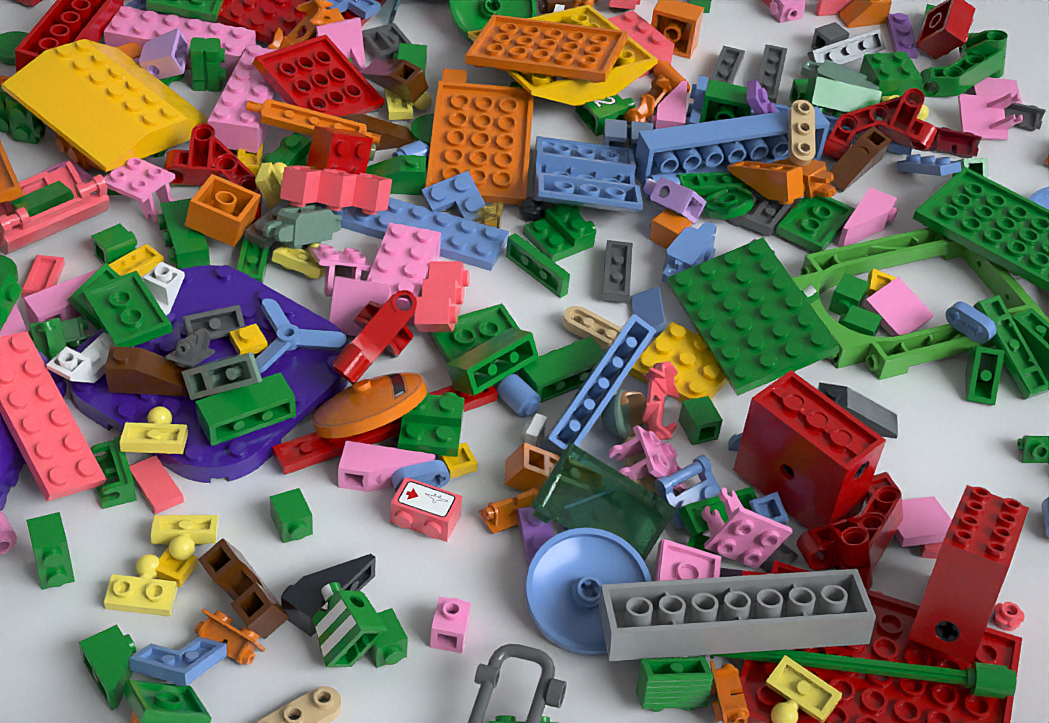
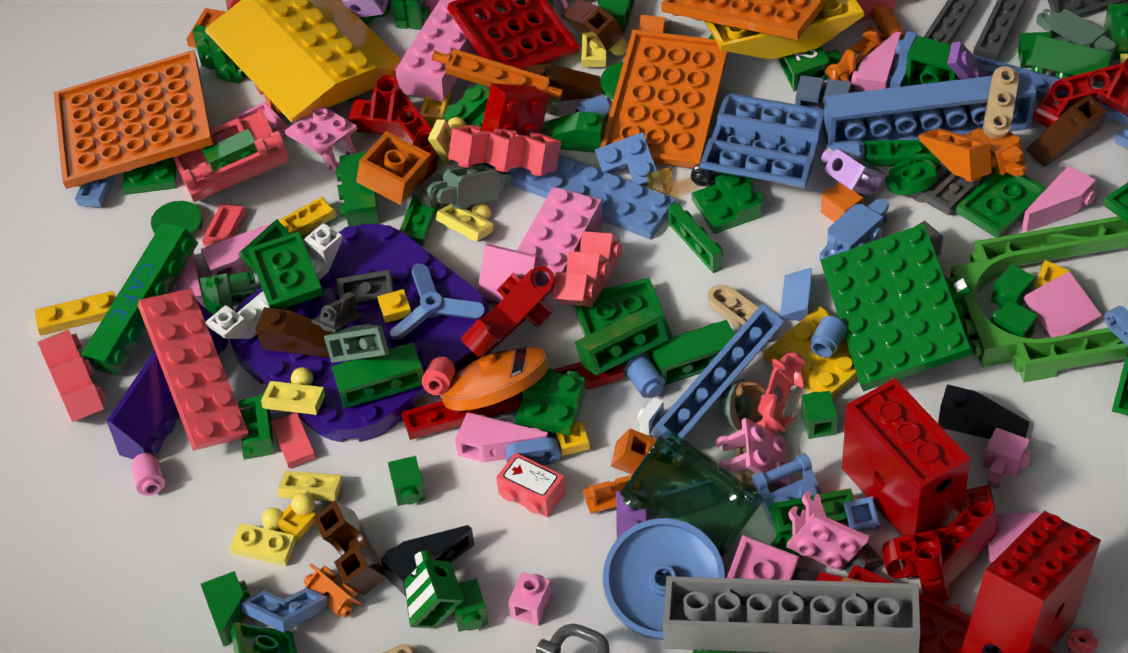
camera: 20 degrees right, 5 degrees up
green brick [26,512,75,590] -> none
green brick [91,223,137,265] -> none
bright pink plate [309,244,372,297] -> none
dark grey plate [602,240,633,303] -> none
none -> coral brick [422,356,455,395]
none -> medium blue brick [811,316,847,358]
none -> bright pink brick [983,428,1032,487]

